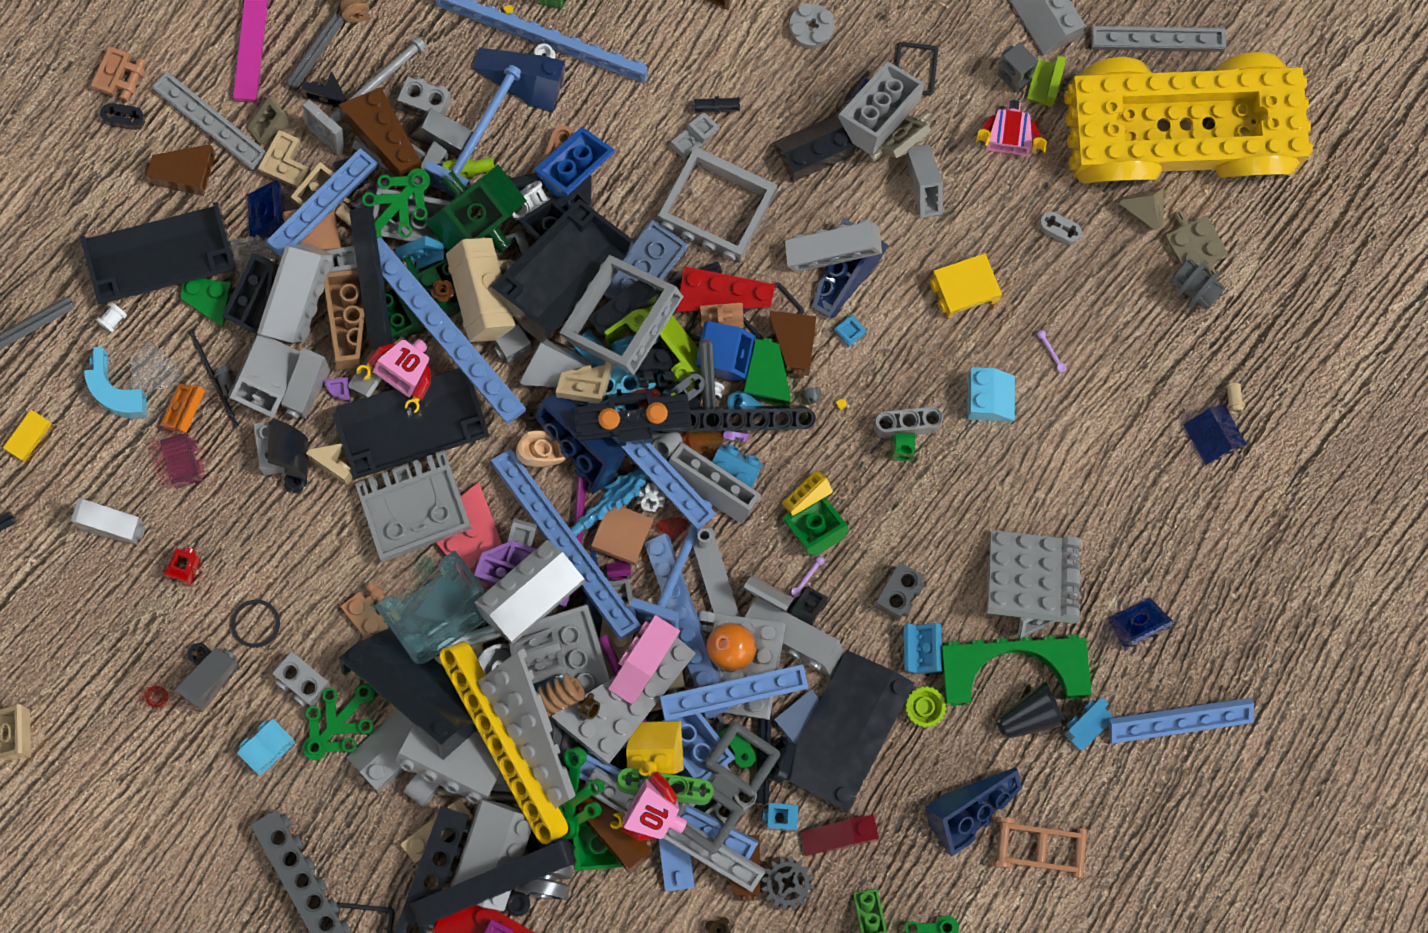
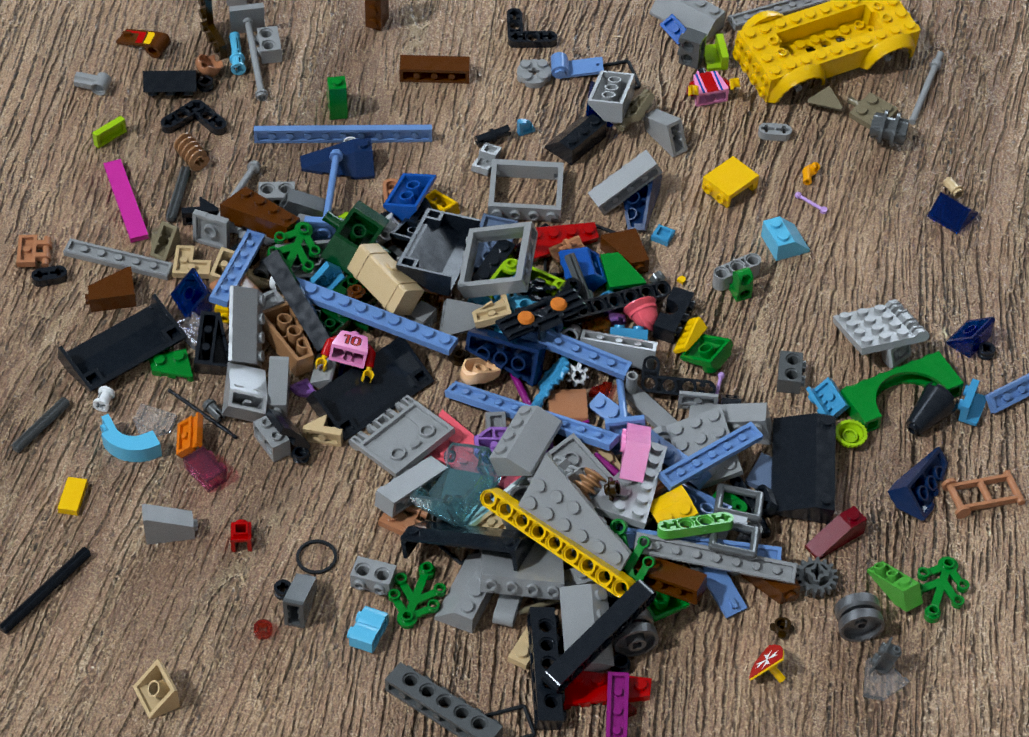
camera: 20 degrees left, 25 degrees down
torso [610,761,687,841] -> none
orange cylinder [706,623,756,672] -> none
dark azure brick [762,803,798,832] -> none
none -> light grey brick [375,455,448,518]
none -> yellow slope [425,189,460,214]
none -> dark azure tile [517,119,535,136]
none -> medium blue door [550,52,604,79]
none -> coral piece [623,296,658,331]
none -> black beam [641,355,716,395]
none -> black arch [652,286,696,344]
none -> plate [659,14,686,47]
none -> light orange arm [802,162,820,185]
none -> light grey bar [909,51,944,125]
none -> black bush [977,342,995,361]

